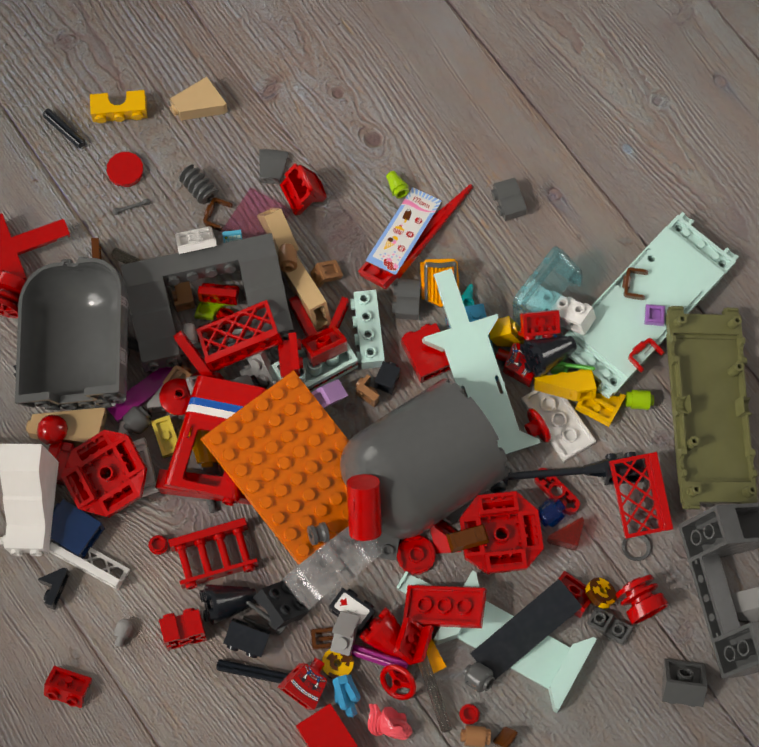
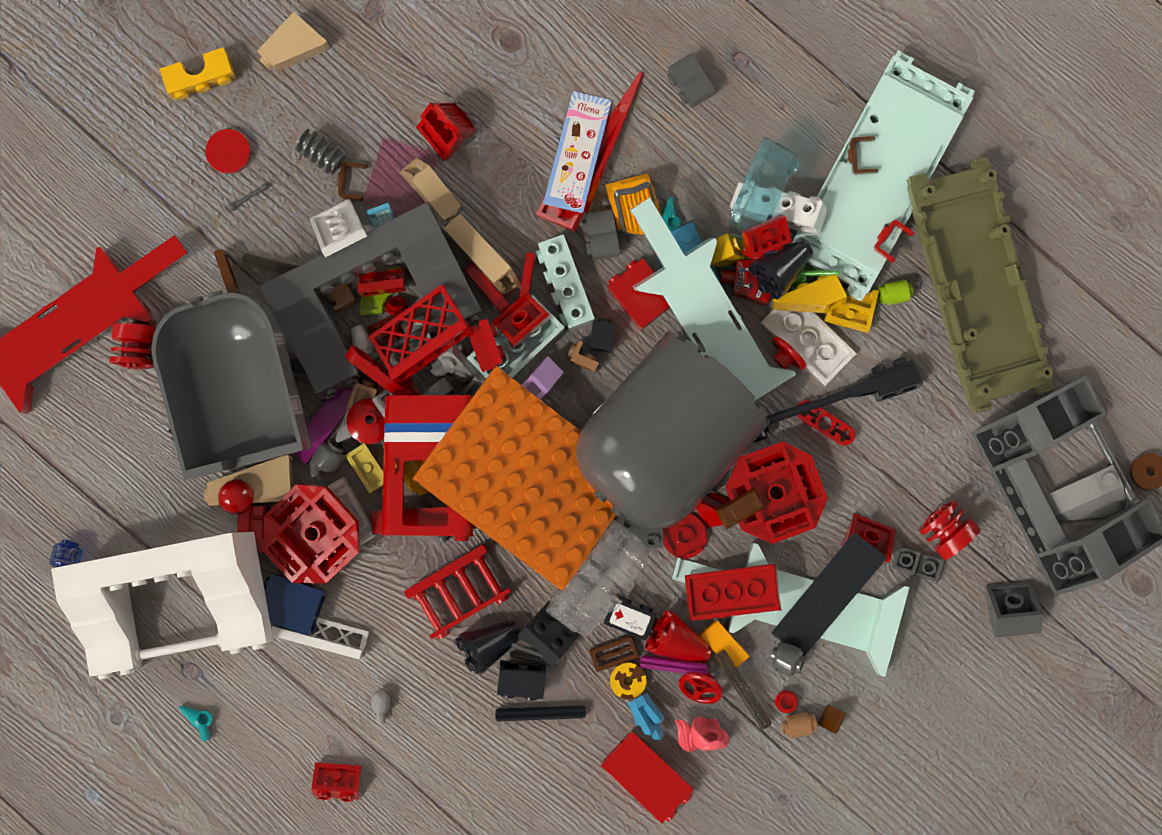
camera: 15 degrees left, 15 degrees up
black slope [38,568,70,610] -> none
black axle [43,108,85,149] -> none
red plate [148,535,168,555] -> none
red brick [159,608,207,651] -> none
dark grey piece [259,149,289,185] -> none
red torso [277,658,327,710] -> none
medium nougat brick [278,243,297,273] -> none
dark grey wheel [307,522,330,545] -> none
medium nougat bracket [310,260,343,288] -> none
light grey slope [330,611,361,656] -> none
red piece [346,474,382,541] -> none
lime cone [386,171,409,199] -> none
red bracket [393,616,434,665] -> none
clear blue head [537,498,566,527] -> none
clear red slope [547,517,584,551] -> none
piece [585,577,617,609] -> none
red fence [609,452,673,539] -> none
dark grey piece [622,535,651,561] -> none
medium lavender tile [644,304,665,326] -> none

